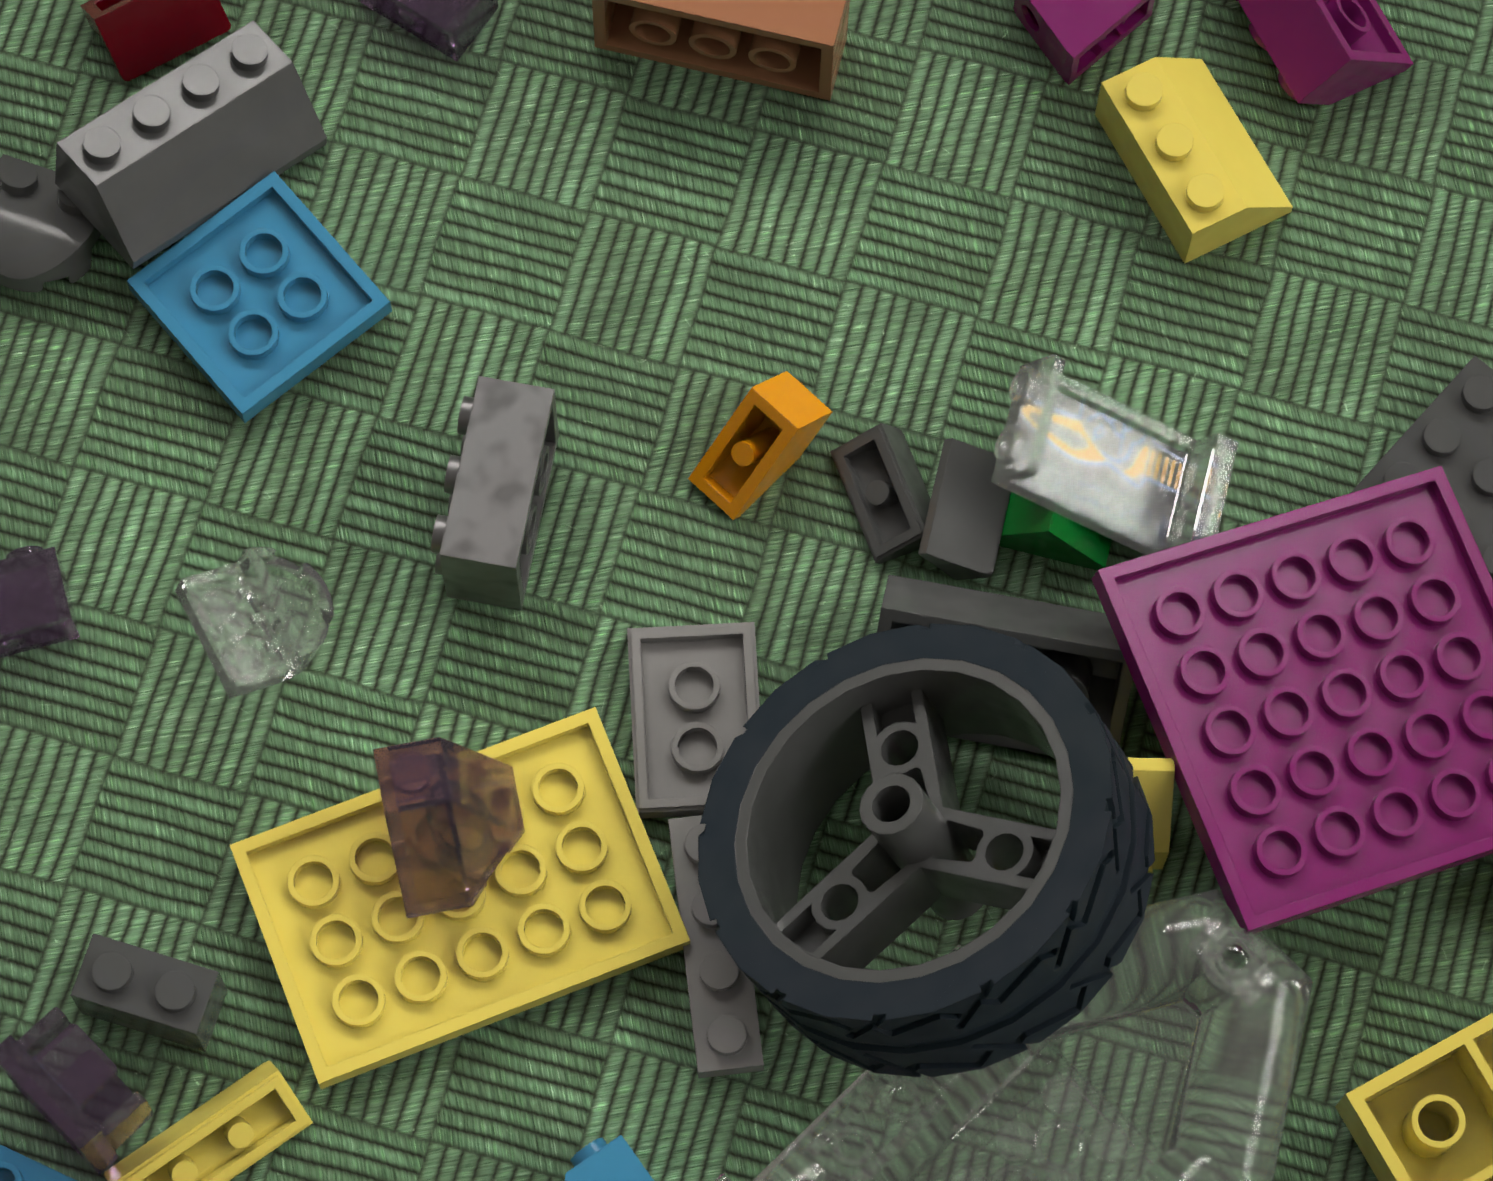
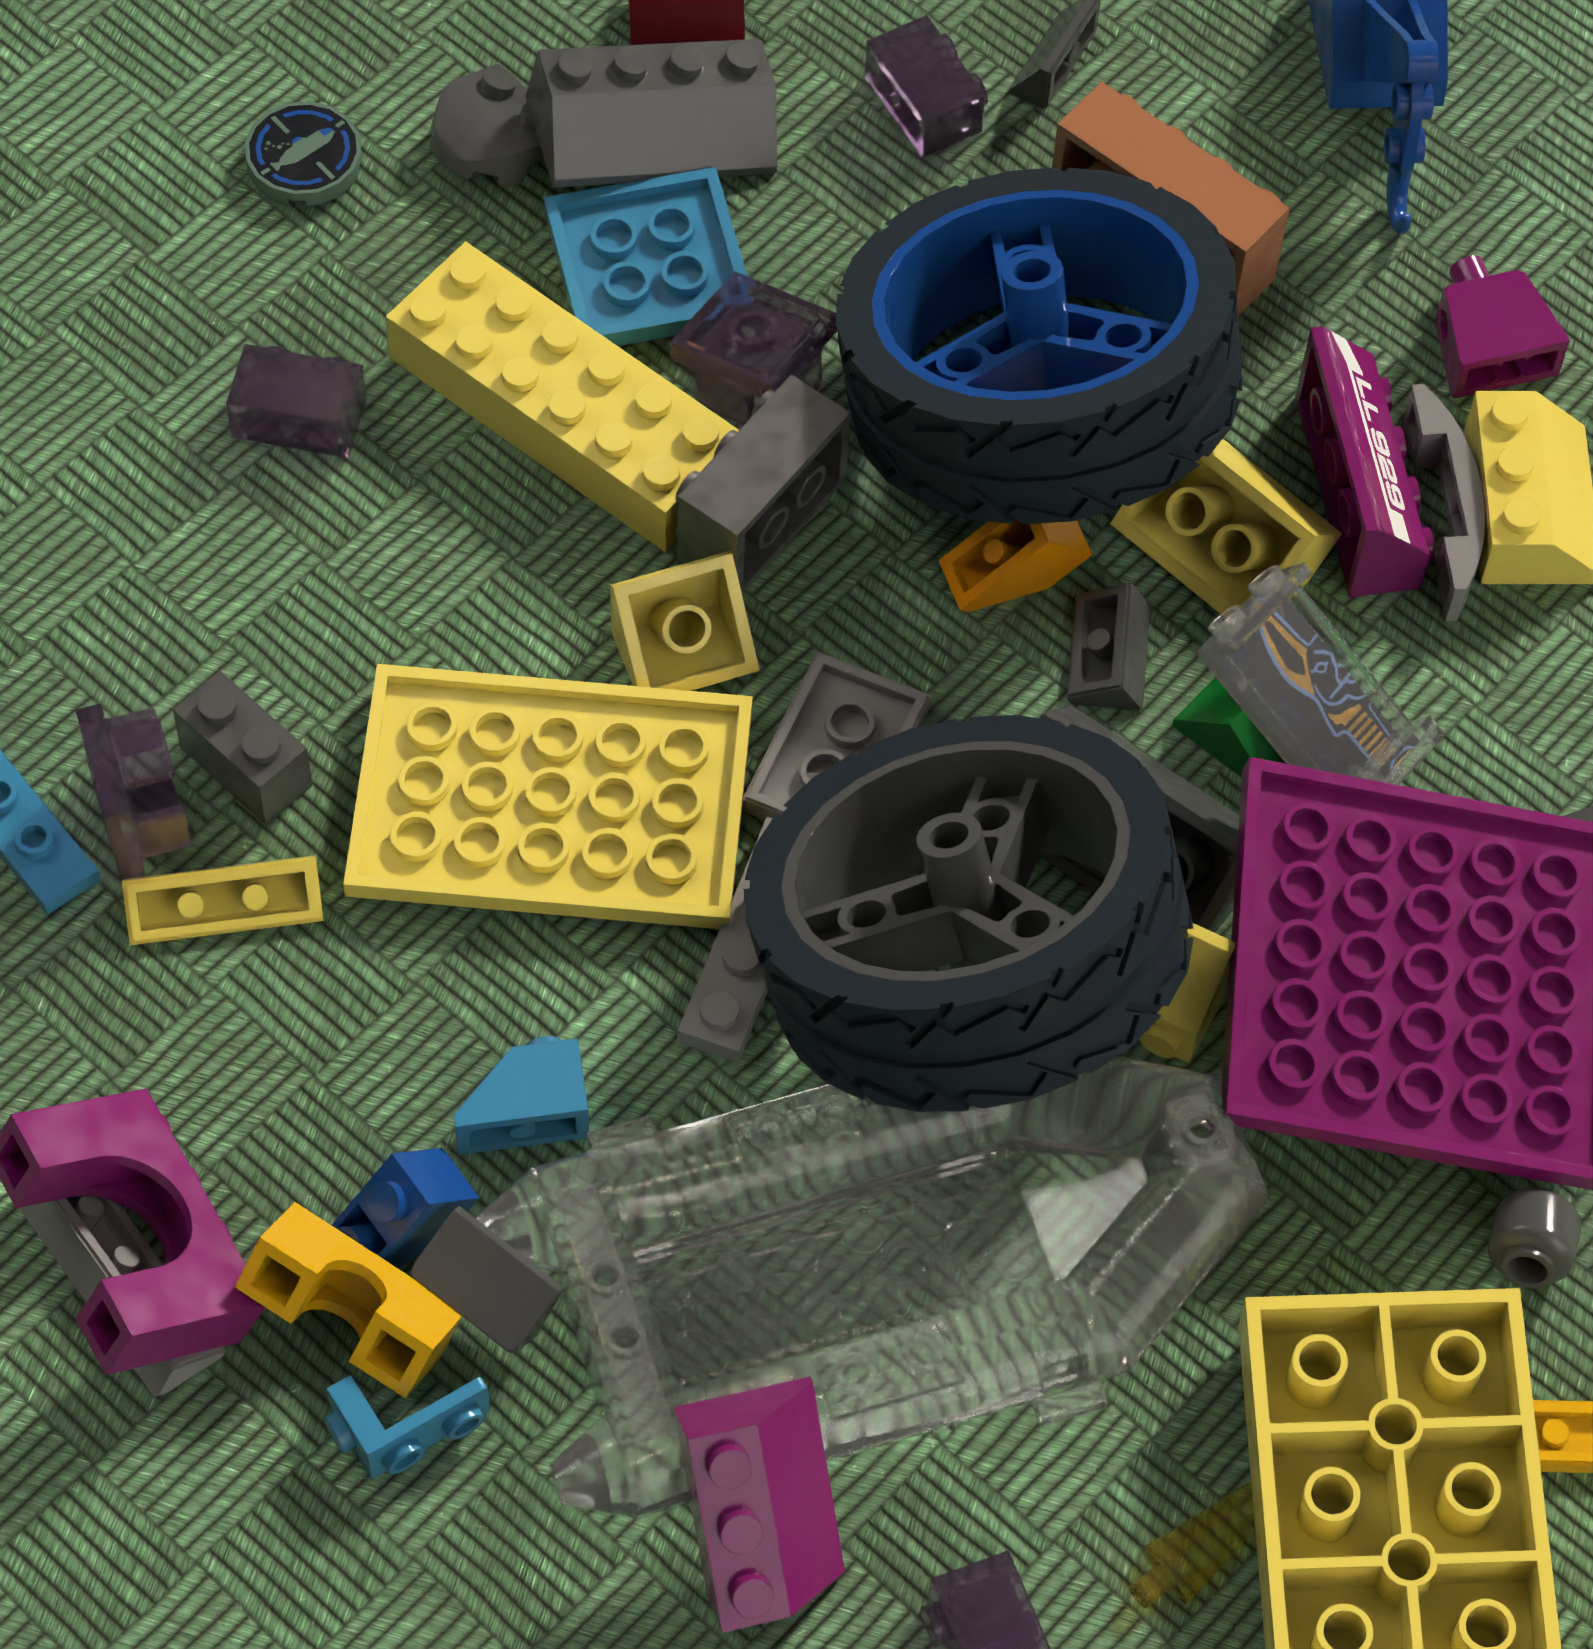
camera: 25 degrees right, 10 degrees down
clear slope [175,547,334,699] -> none
slope [373,737,525,919] -> none
dark grey slope [918,438,1012,580] -> none
none -> light yellow brick [386,241,739,553]
none -> light yellow slope [610,551,760,691]
none -> panel [670,271,837,426]
none -> wheel [835,168,1243,524]
none -> light yellow slope [1110,439,1342,623]
none -> magenta slope [1295,326,1435,598]
none -> light grey slope [1403,384,1485,622]

